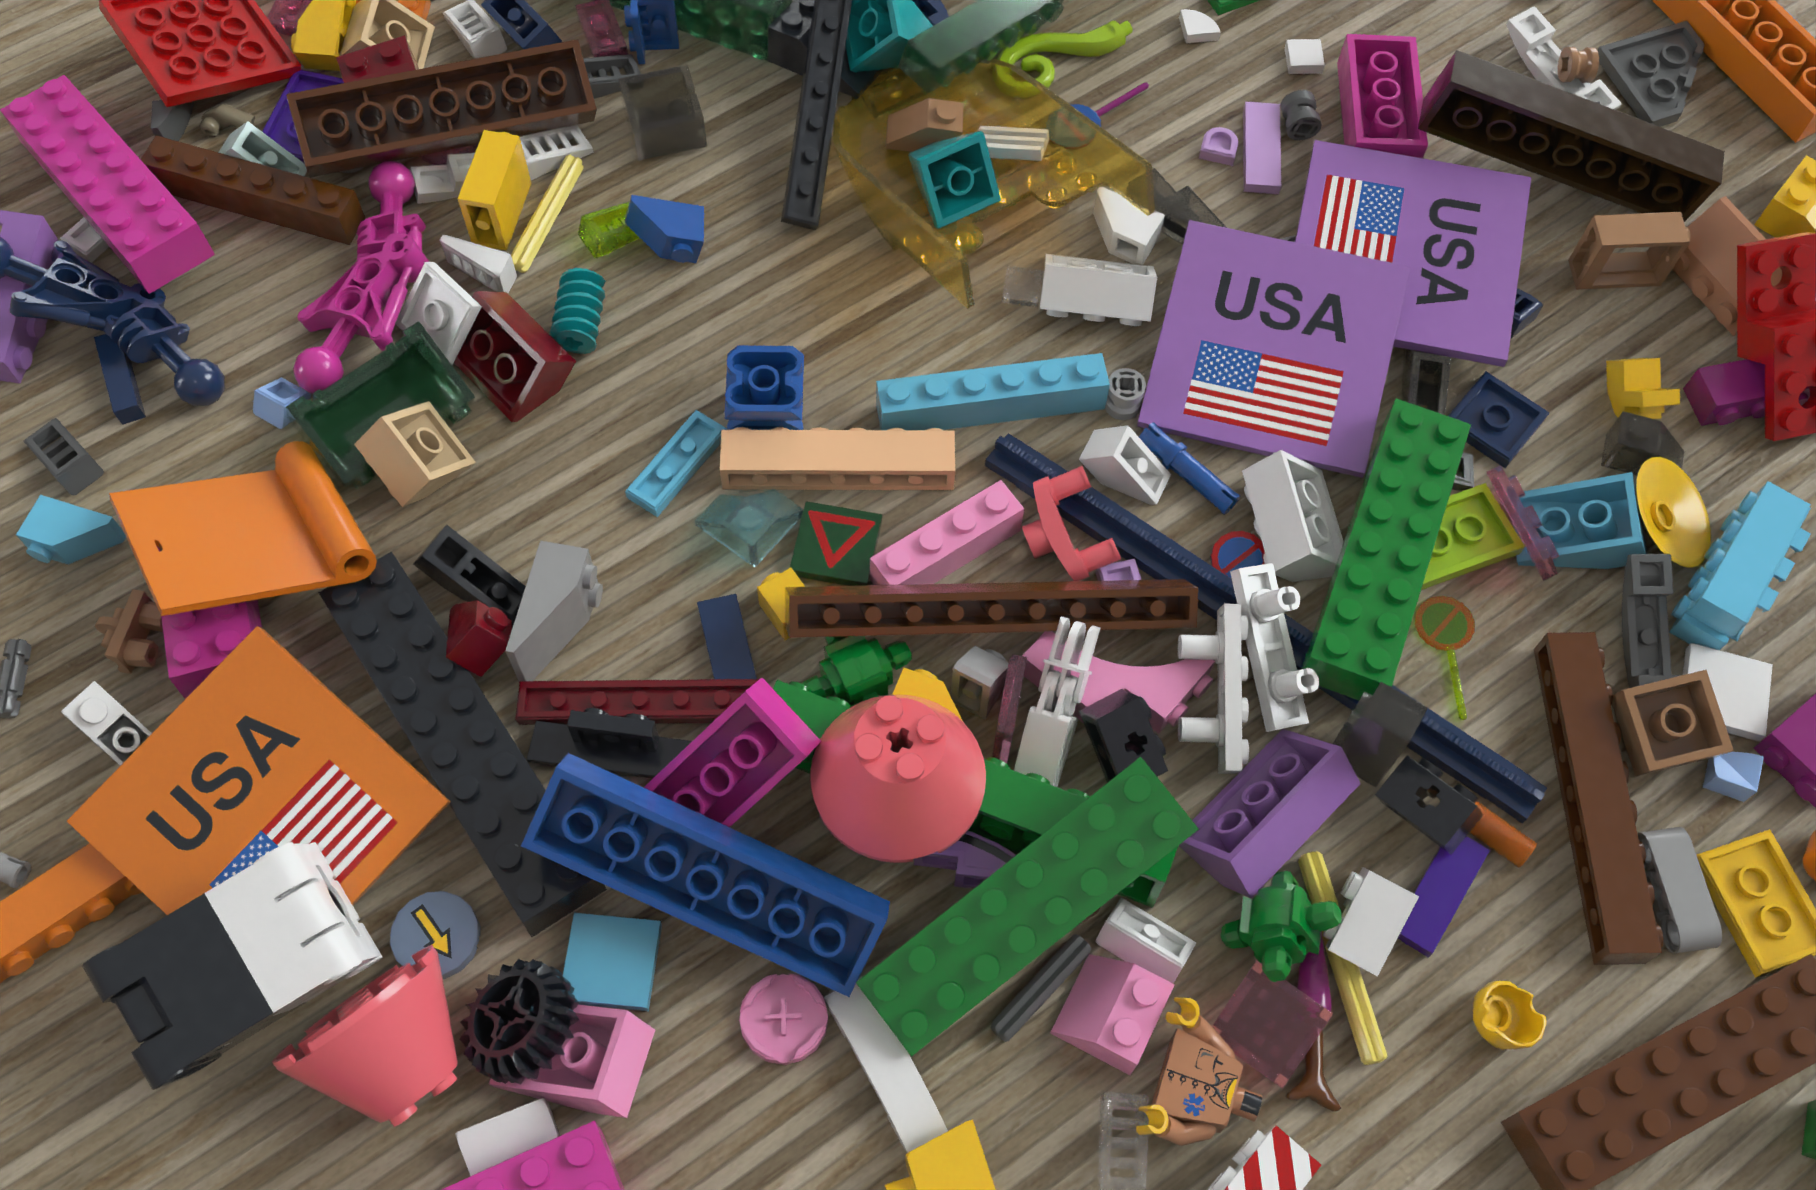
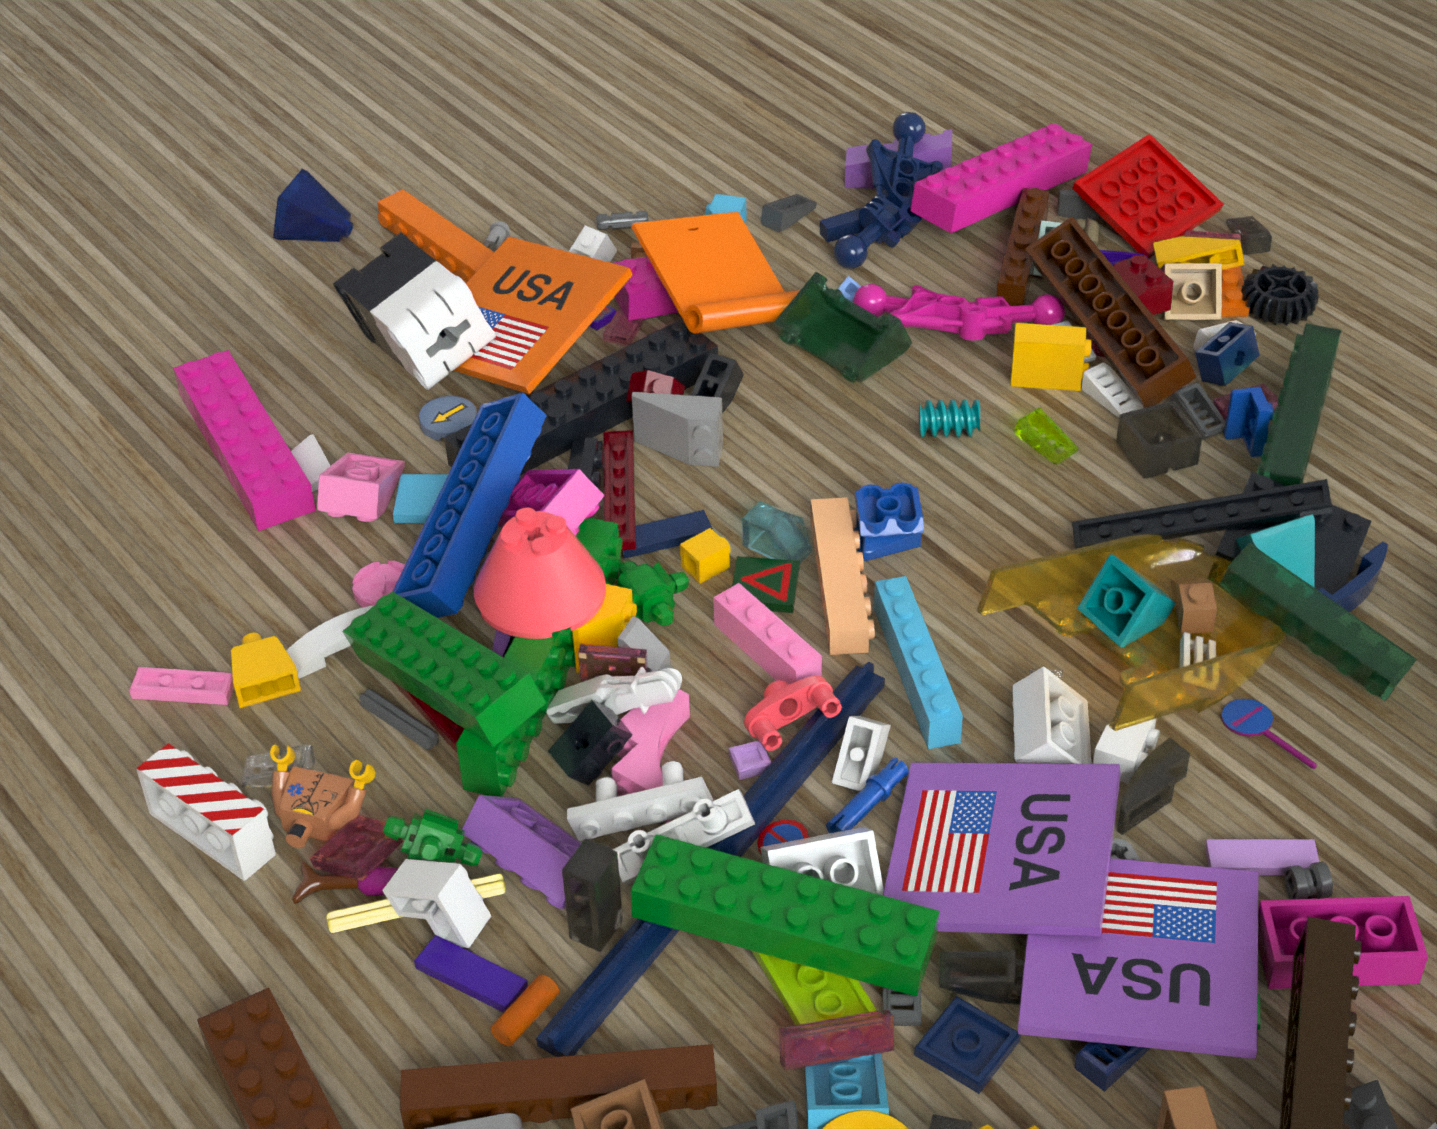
camera: 90 degrees right, 20 degrees down
coral cone [272,945,458,1127] -> none
tan slope [354,401,476,507] -> none
white tile [396,262,482,368] -> none
white slope [440,235,517,293] -> none
dark red slope [454,291,576,422] -> none
black gear [459,959,579,1085] -> none
light yellow axle [511,155,584,273] -> none
blue slope [625,195,704,263] -> none
medium azure tile [625,410,727,517] -> none
reddish brown brick [785,579,1198,638] -> none
lime plant [995,20,1133,96] -> none
bright pink slope [1050,954,1175,1076] -> none
white slope [1096,898,1196,983] -> none
light grey wheel [1105,368,1146,420] -> none
white tile [1179,9,1221,43] -> none
lavender tile [1198,127,1238,166] -> none
white tile [1285,39,1325,74] -> none
black brick [1375,755,1483,855] -> none
clear neon green piece [1415,596,1475,720] -> none
yellow hair [1473,981,1547,1050] -> none

